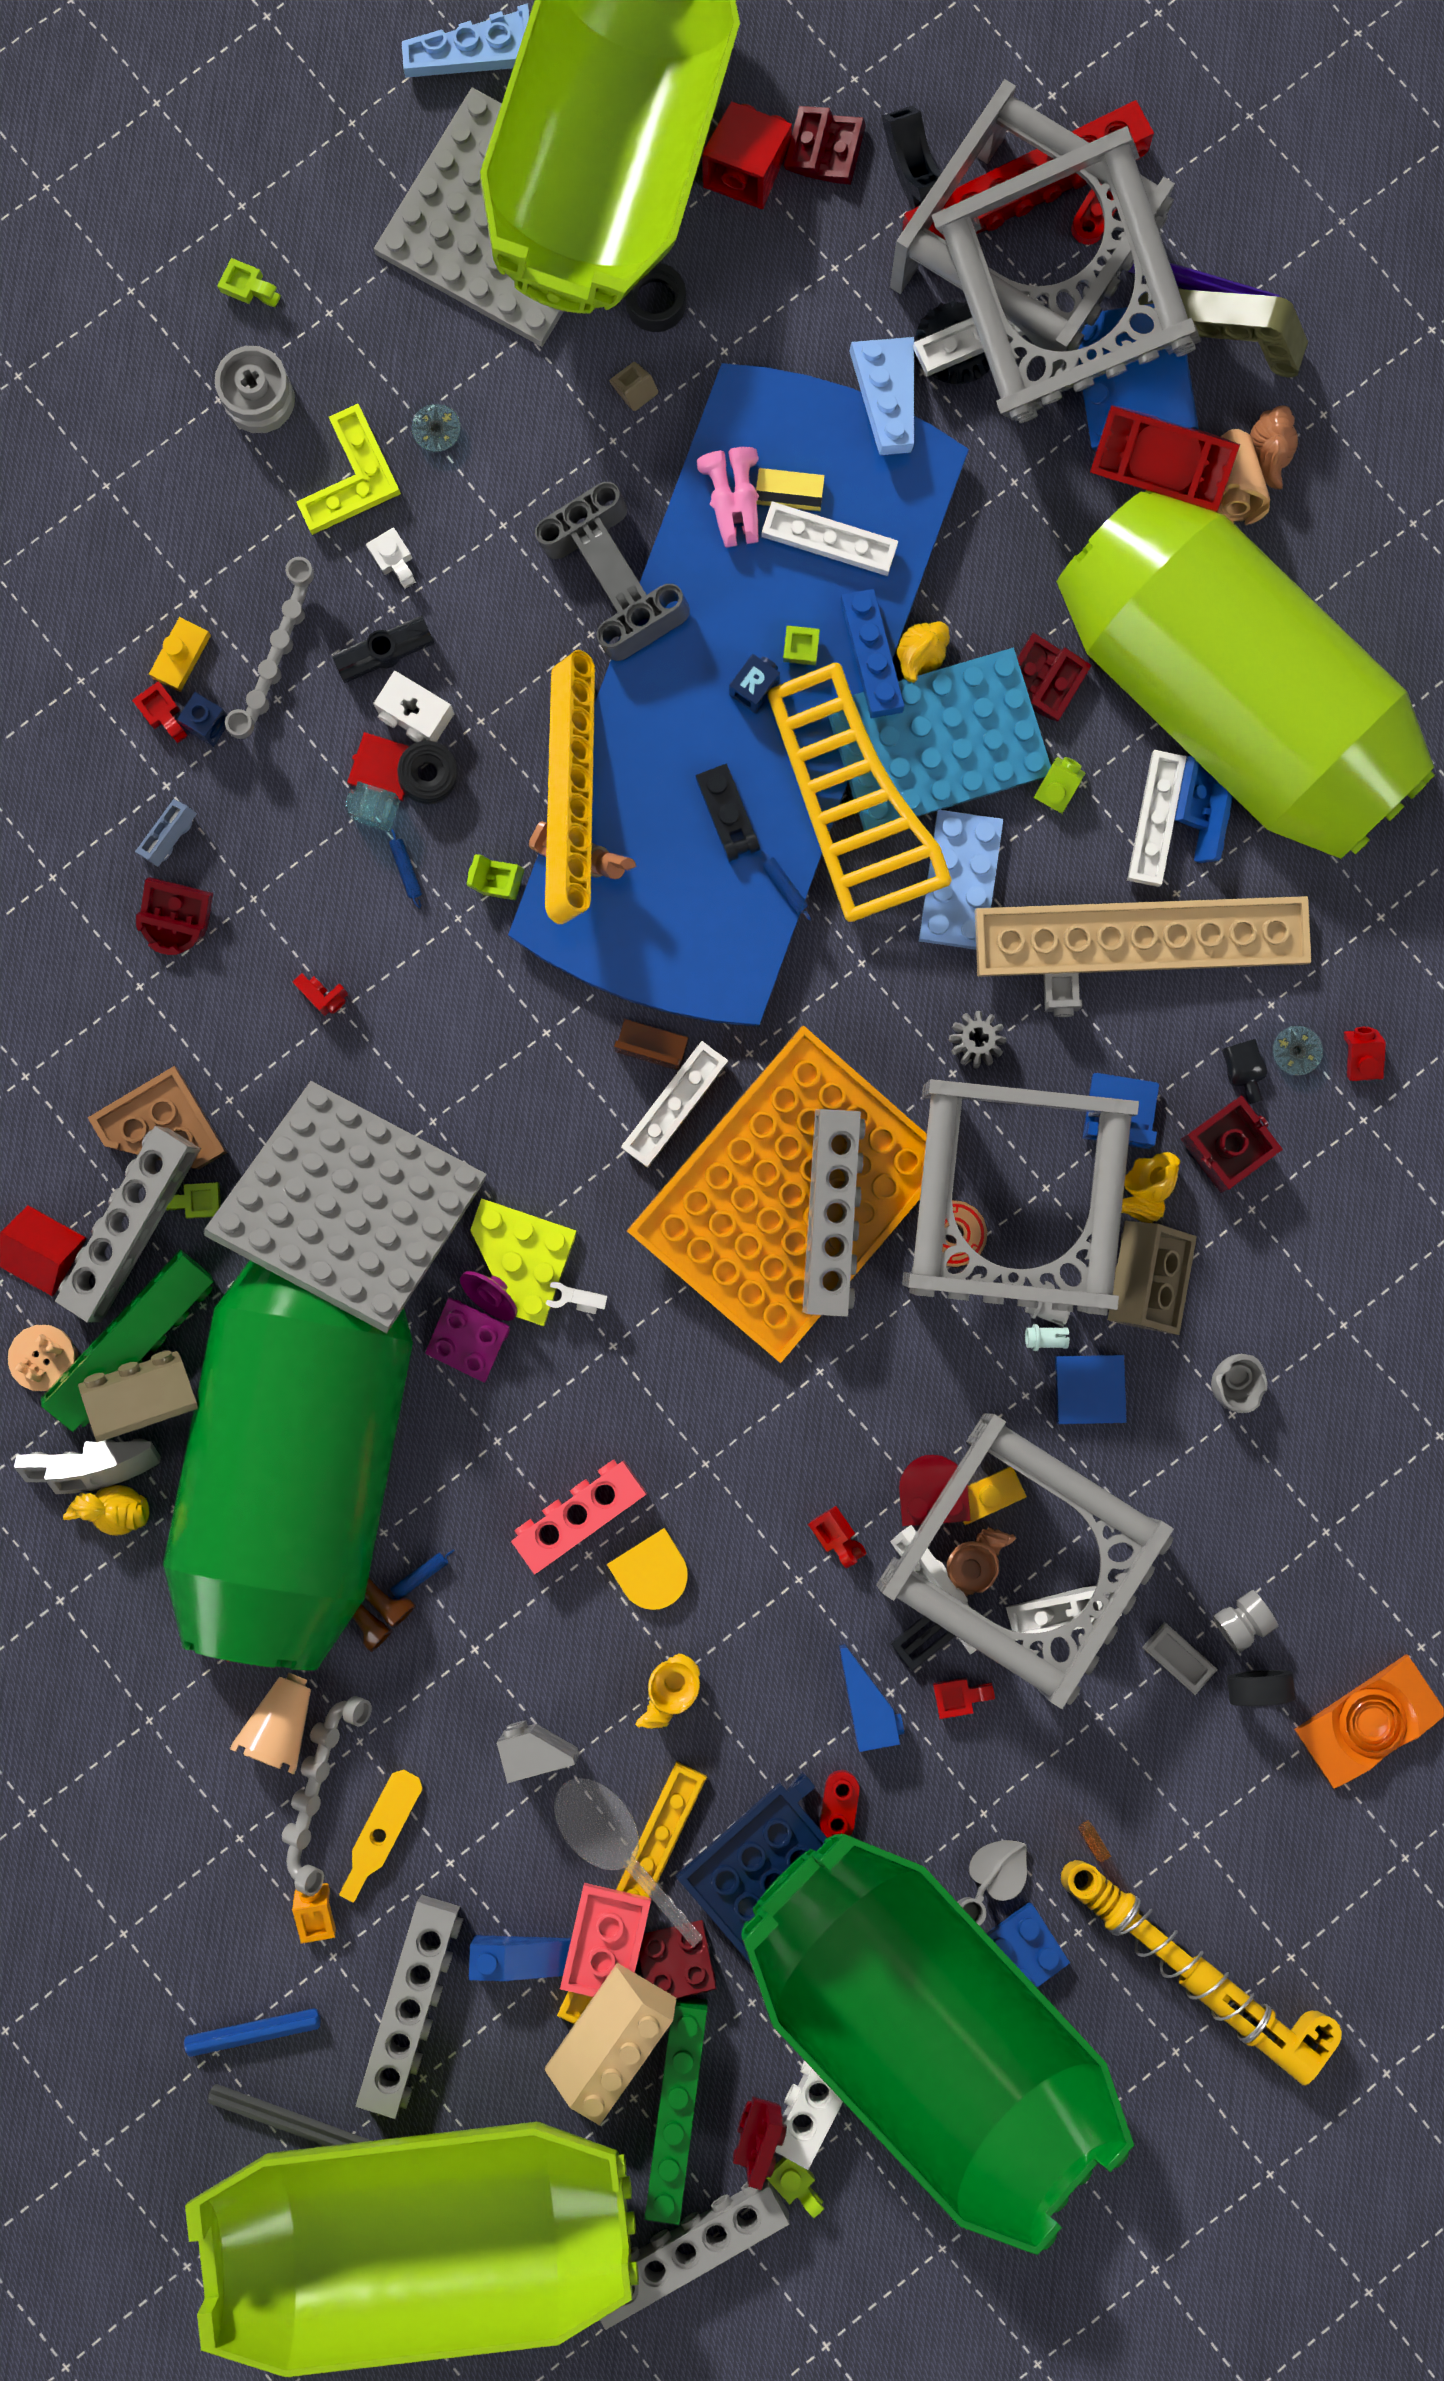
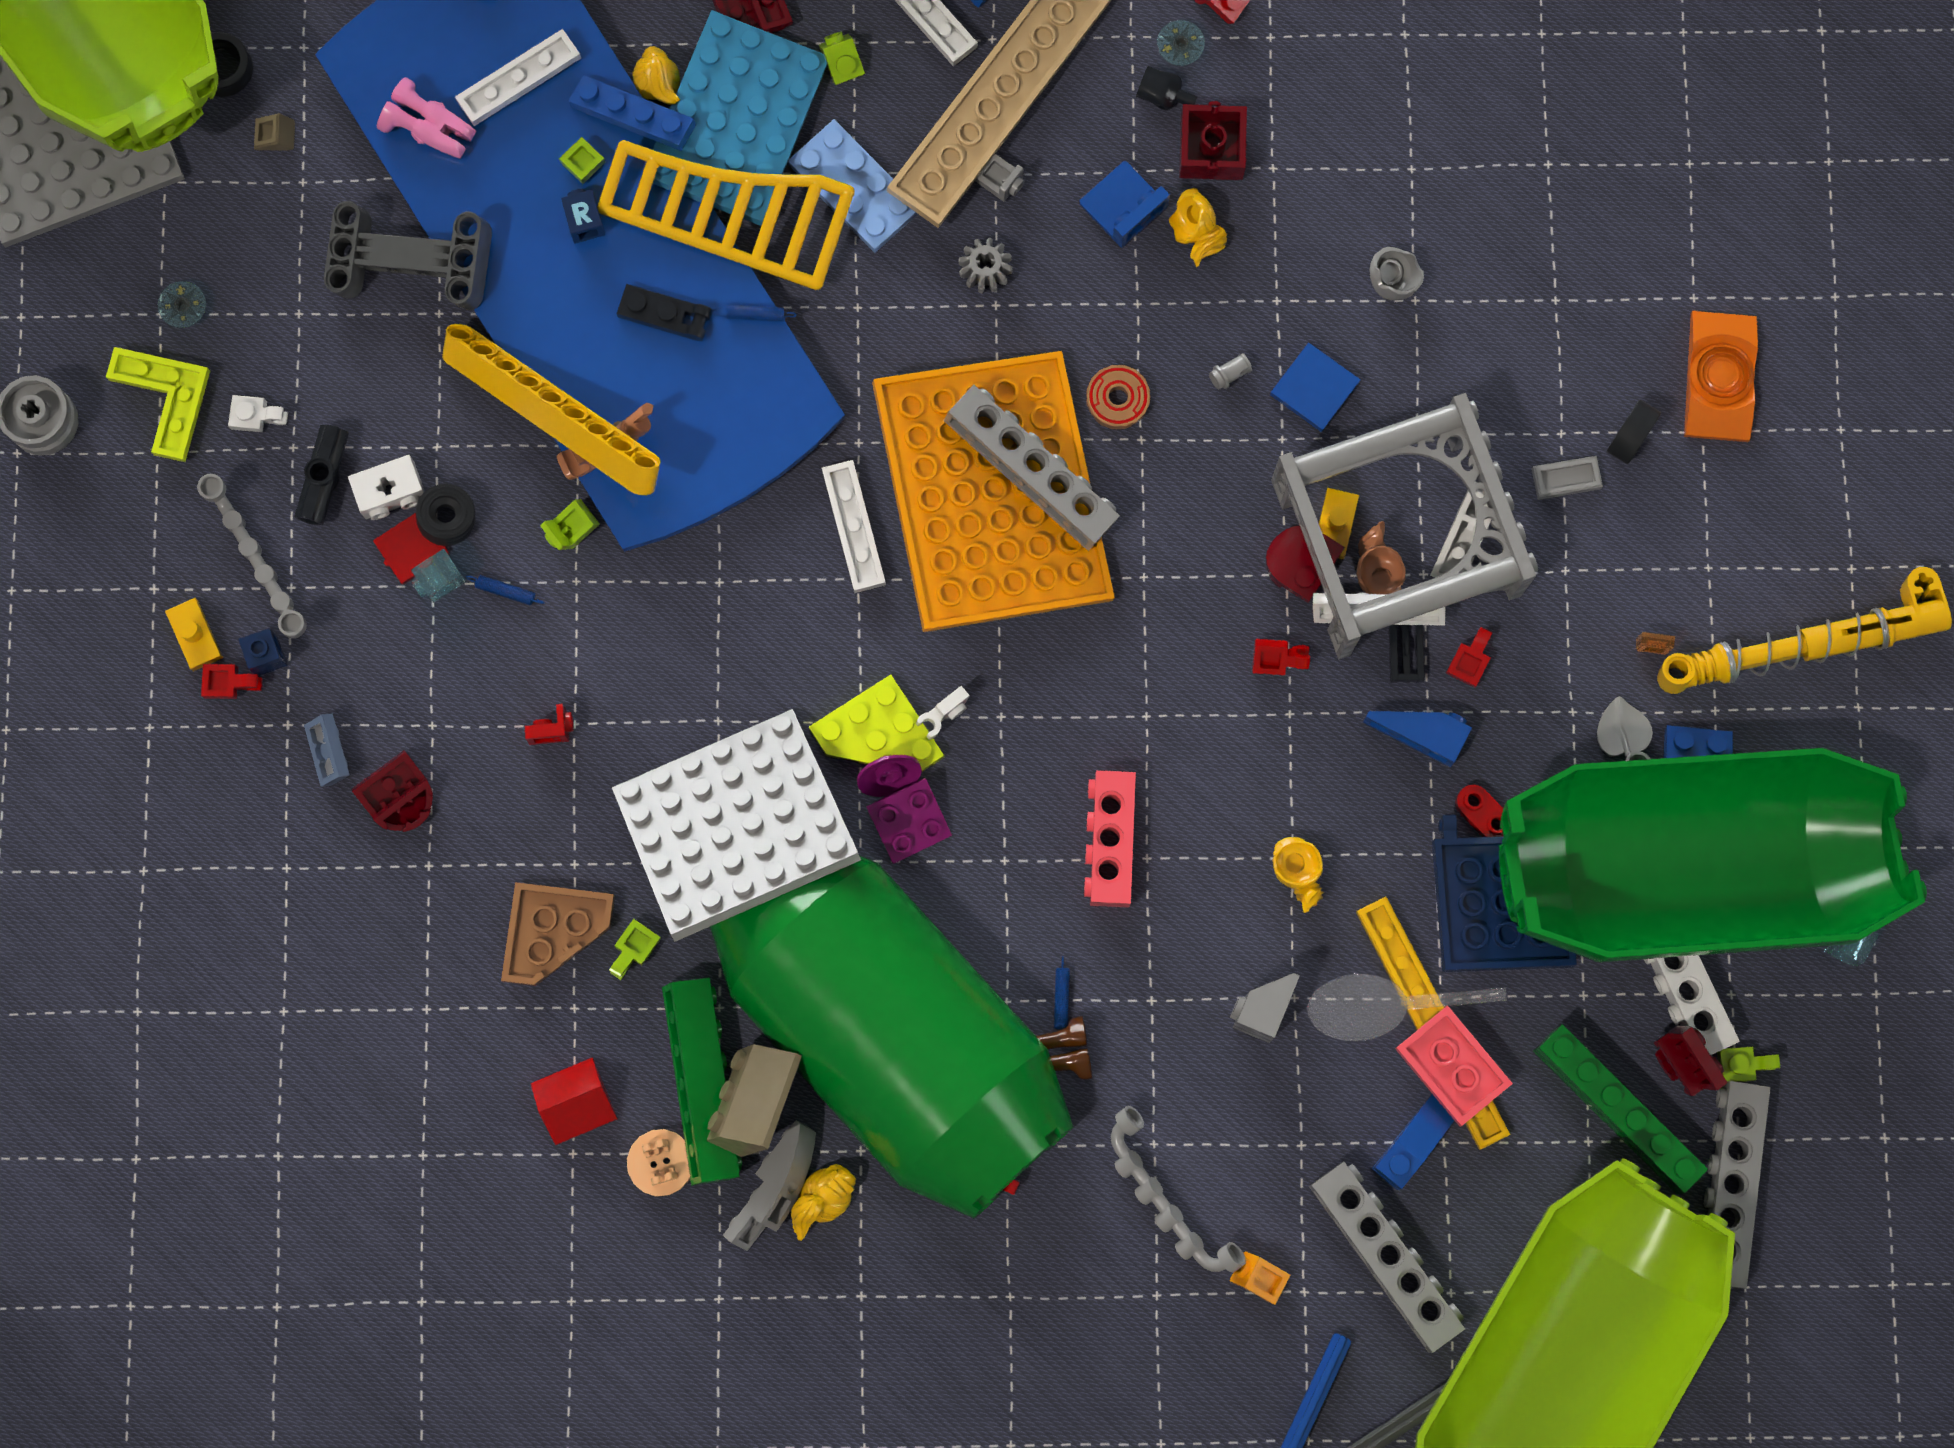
camera: 55 degrees left, 5 degrees down
light grey brick [55,1126,201,1322] -> none
light nougat cone [230,1673,311,1774] -> none
yellow piece [339,1770,422,1903] -> none
tan slope [545,1963,676,2125] -> none
yellow tile [607,1527,688,1610] -> none
reddish brown panel [614,1019,689,1071] -> none
dark red hinge [639,1920,716,1999] -> none
light yellow tile [756,468,824,511] -> none
light grey arch [902,1079,1139,1315] -> none
light aqua pin [1025,1324,1069,1351] -> none
dark tan slope [1107,1221,1197,1335] -> none
light grey wheel [1213,1590,1279,1654] -> none

